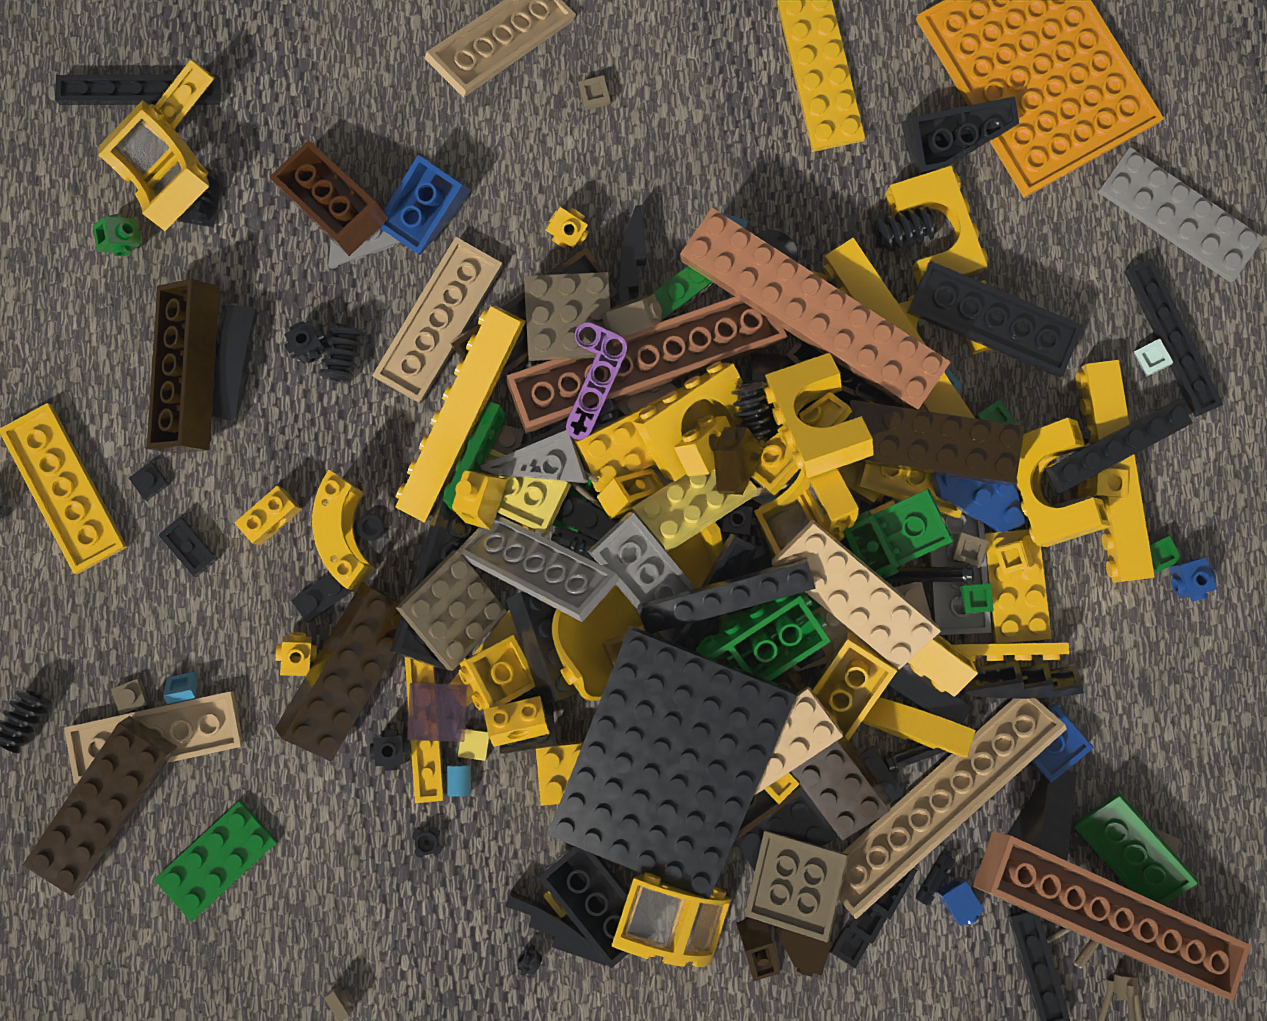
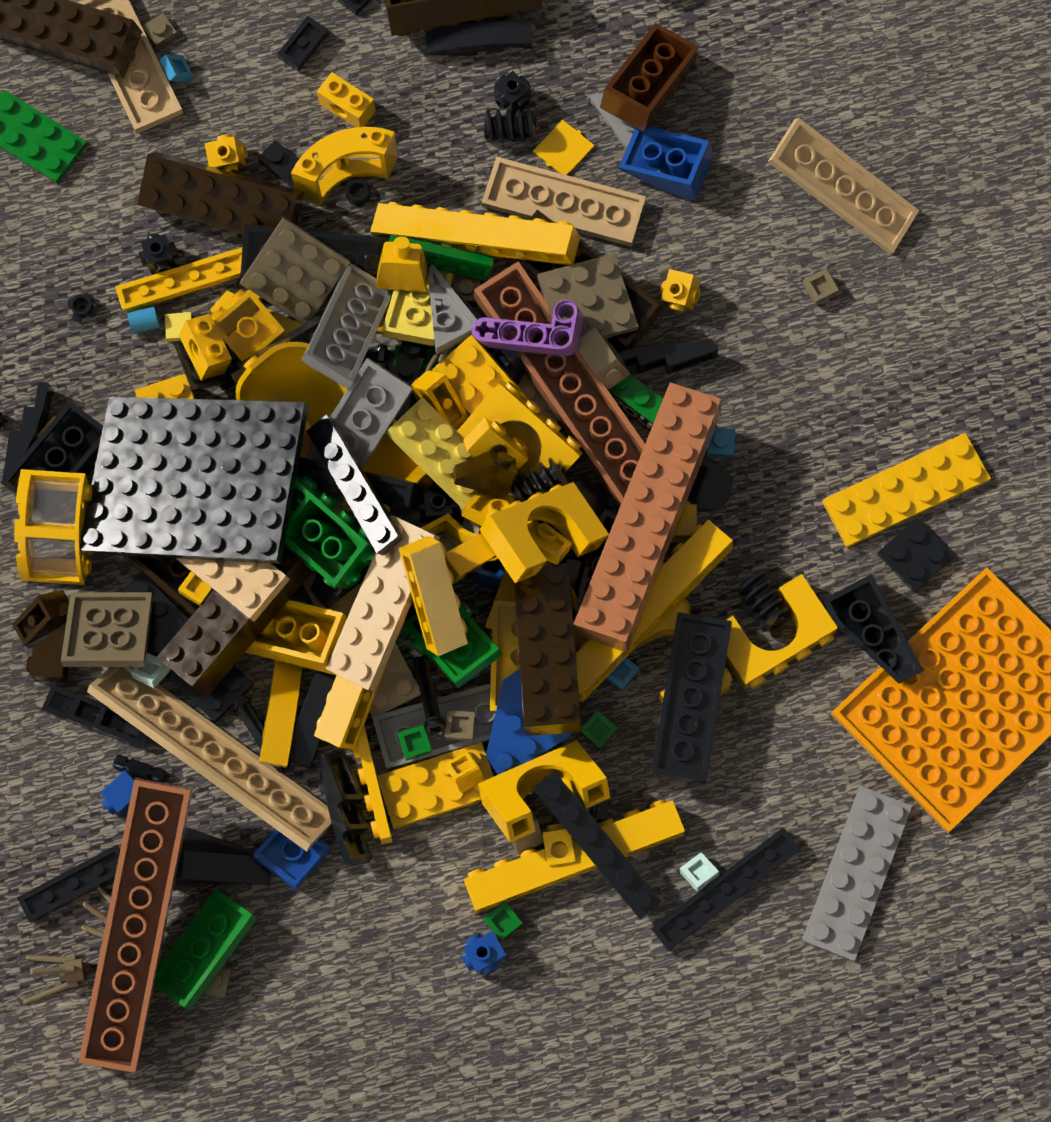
camera: 85 degrees right, 10 degrees down
plate [407,683,468,742] -> none
none -> light aqua plate [131,653,170,688]
none -> yellow brick [399,536,468,656]
none -> yellow piece [533,120,595,175]
none -> black plate [877,518,954,593]

